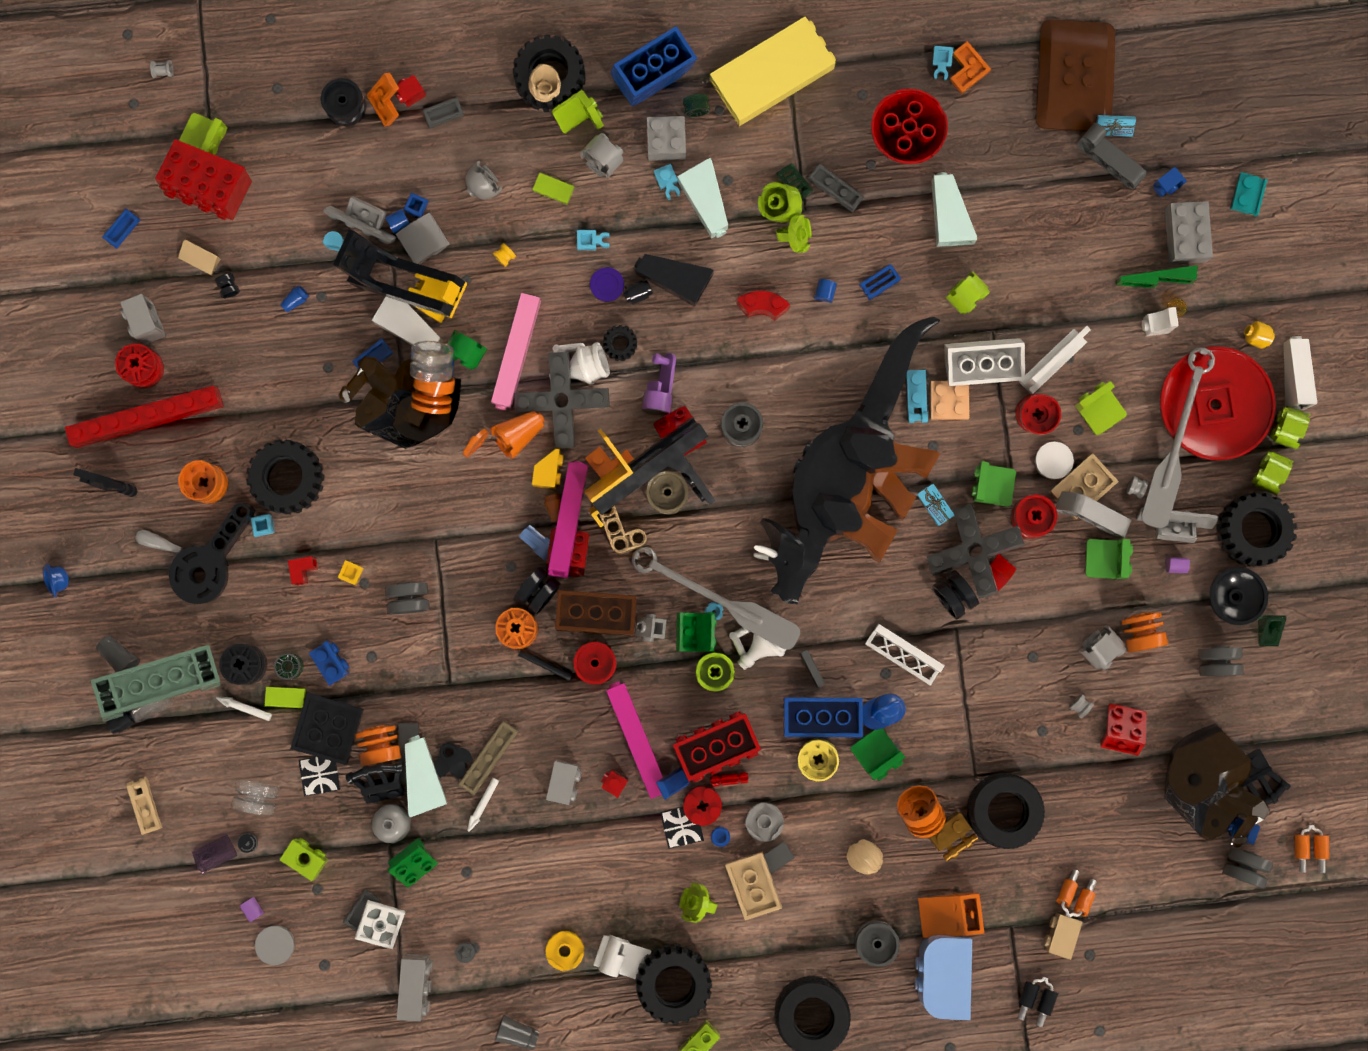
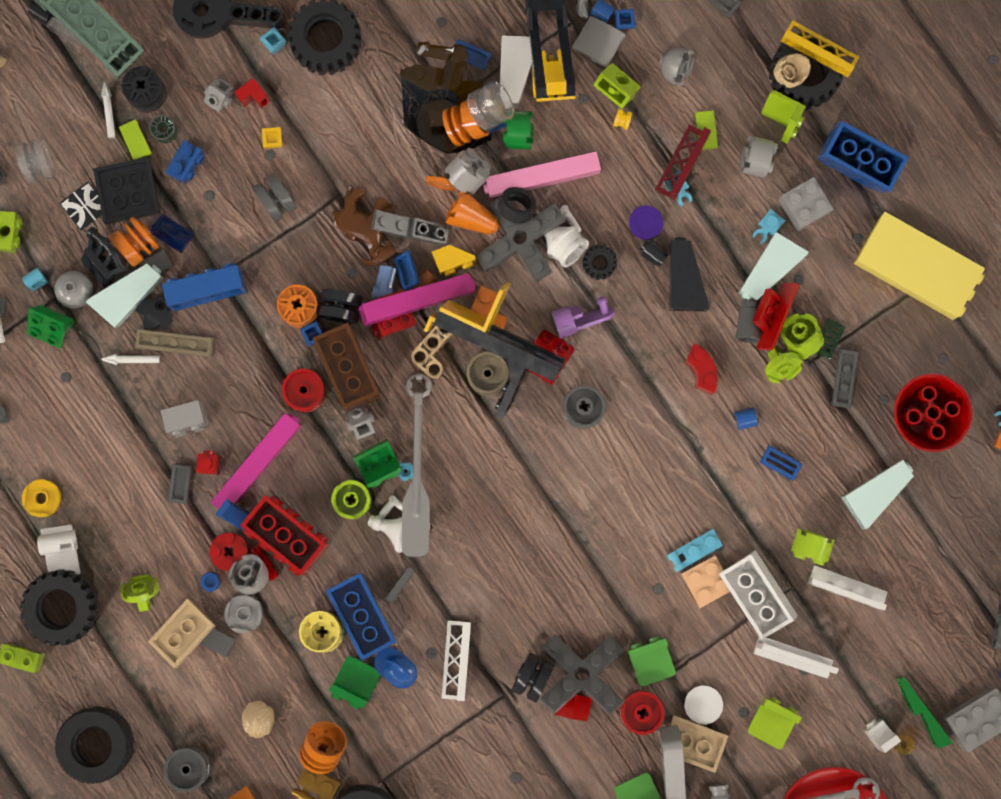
camera: 60 degrees right, 0 degrees up
black bar [518,649,573,681] -> none
sticker [660,807,704,849] -> none
clear green wheel [683,94,710,118] -> none
black animal [753,317,940,604] -> none
medium azure tile [917,484,954,526] -> none
red wheel [1015,394,1061,435] -> none
none -> medium azure brick [22,267,48,292]
none -> clear blue slope [151,214,194,253]
none -> blue brick [162,263,247,312]
none -> dark grey tile [168,464,193,504]
none -> light grey brick [203,77,235,112]
none -> light grey cylinder [228,554,269,594]
none -> blue brick [300,321,323,346]
none -> reddish brown animal [332,186,397,267]
none -> dark grey slope [371,210,450,245]
none -> blue tile [394,250,420,291]
none -> light grey brick [445,148,491,194]
none -> black tyre [498,187,536,224]
none -> lime brick [593,63,641,109]
none -> dark red fence [655,124,711,201]
none -> dark grey plant [735,300,761,343]
none -> red bracket [752,283,799,350]
none -> yellow fence [781,20,859,78]
none -> white fence [807,565,888,610]

